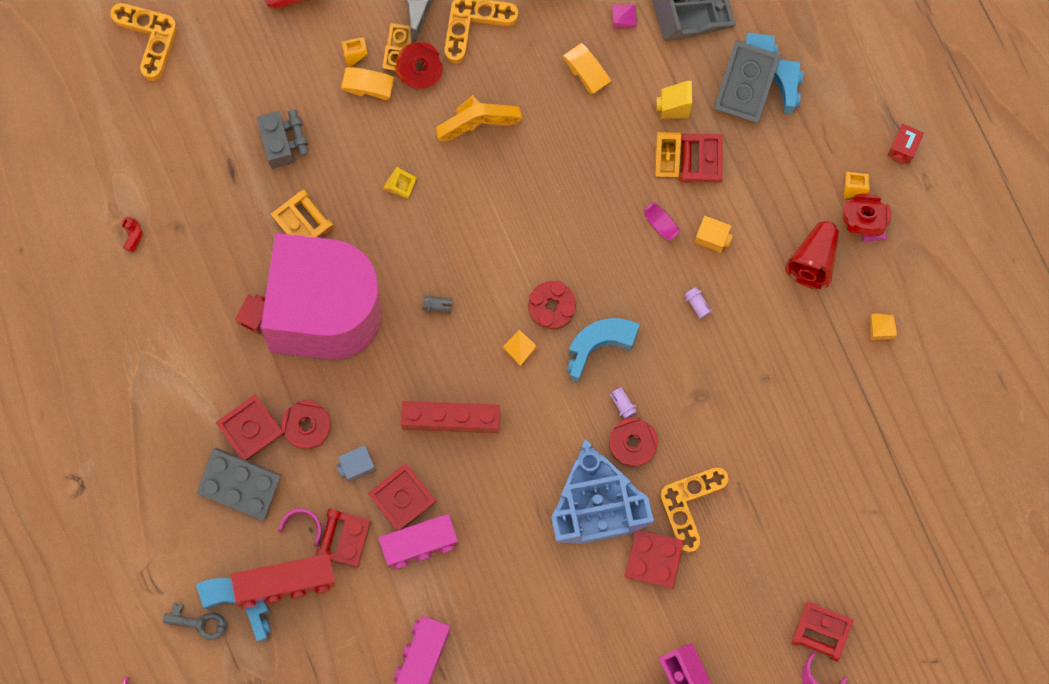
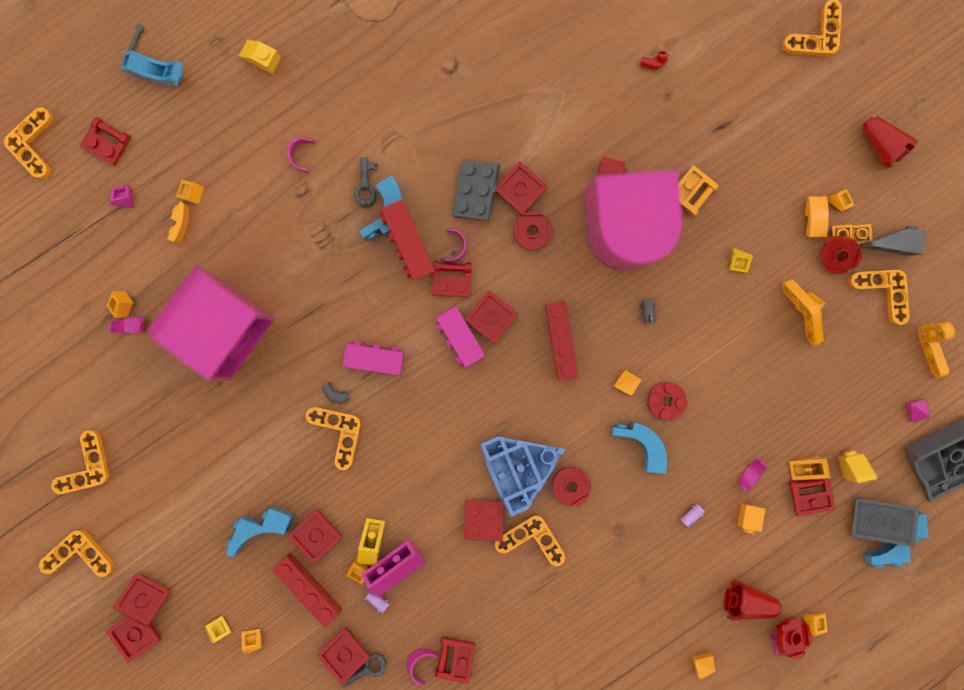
camera: 75 degrees right, 10 degrees up
dark grey brick [256,109,309,169] -> none
sand blue brick [336,445,376,482] -> none
light orange slope [562,43,611,94] -> none
lavender pin [609,387,637,419] -> none
red brick [888,123,924,164] -> none

